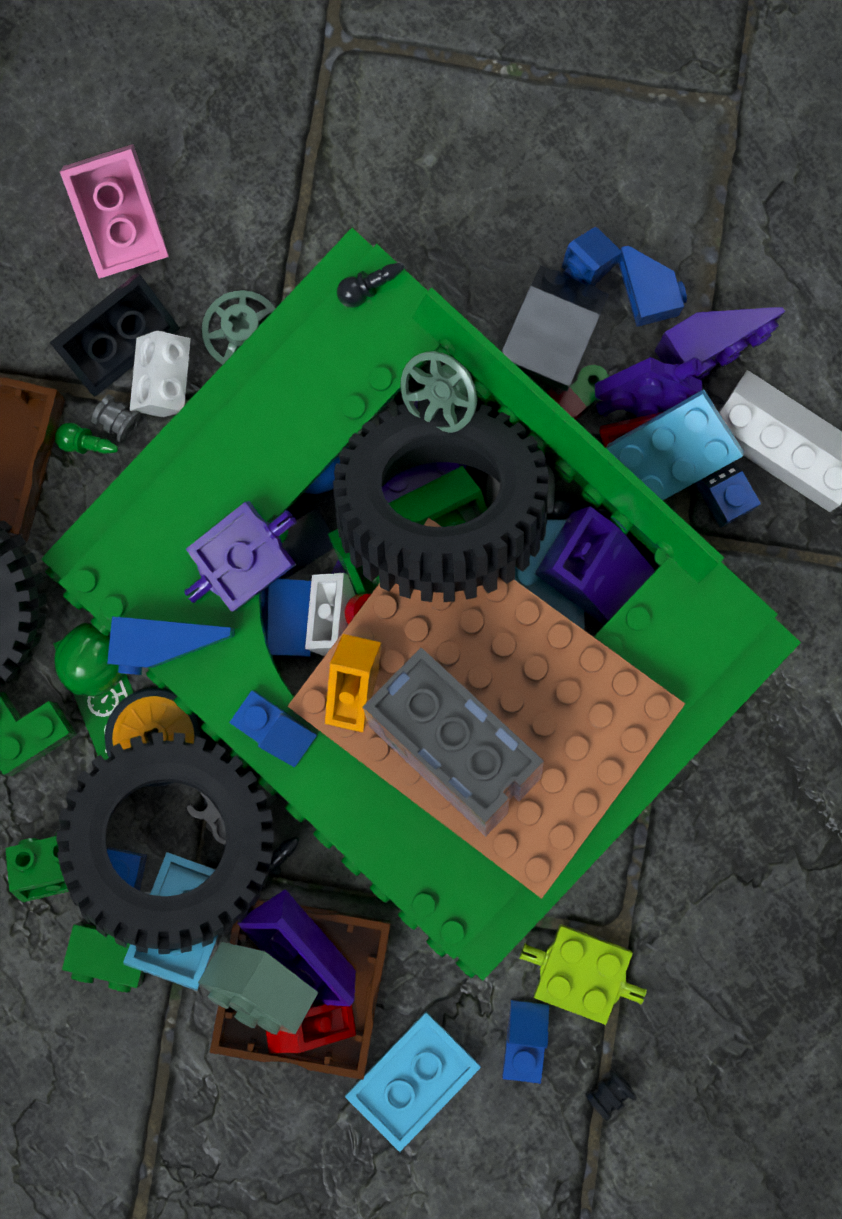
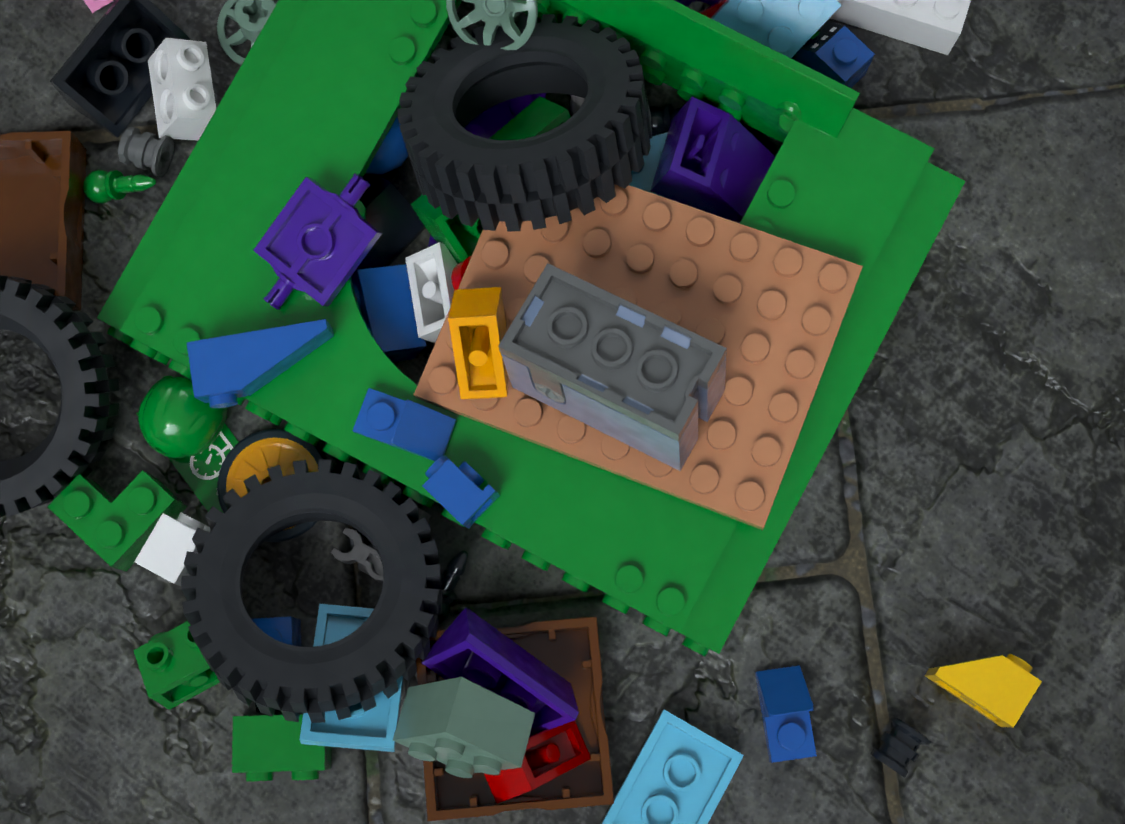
camera: 10 degrees left, 5 degrees down
lime plate [519,924,647,1025] -> none
none -> white brick [135,512,211,586]
none -> blue brick [422,455,500,529]
none -> yellow slope [925,654,1042,728]

